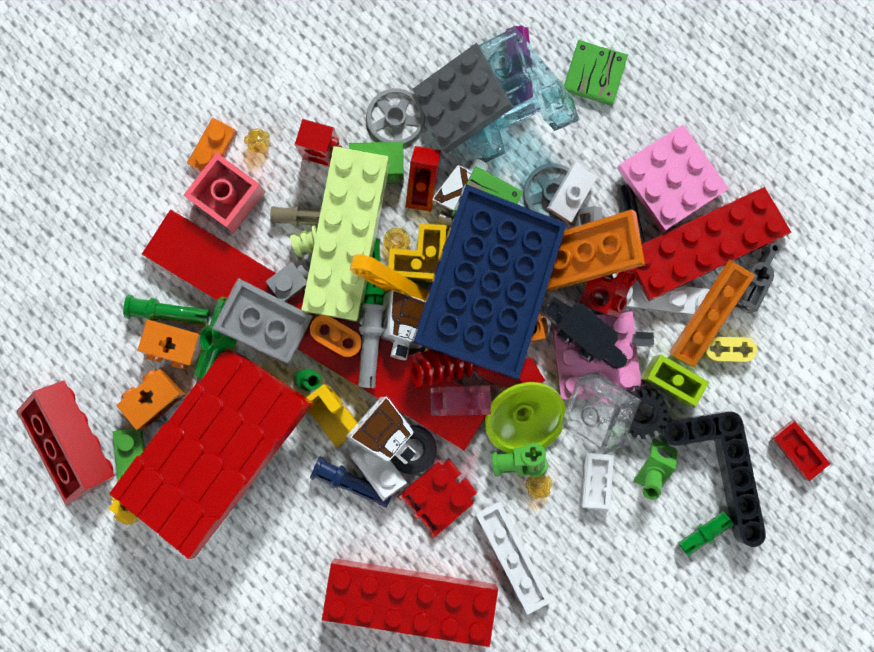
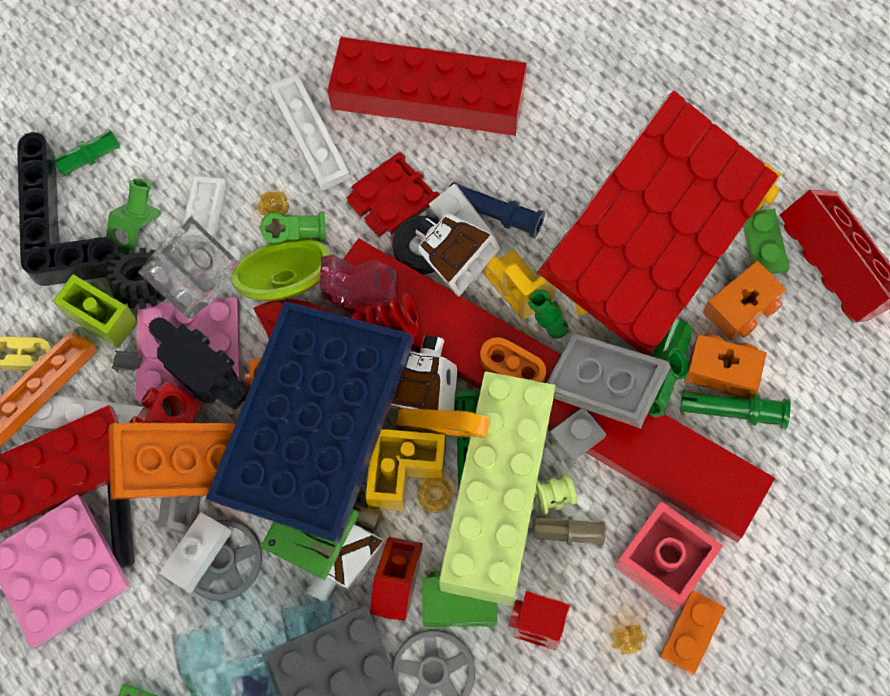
camera: 175 degrees left, 15 degrees down
light grey pin [358,303,386,388] -> none

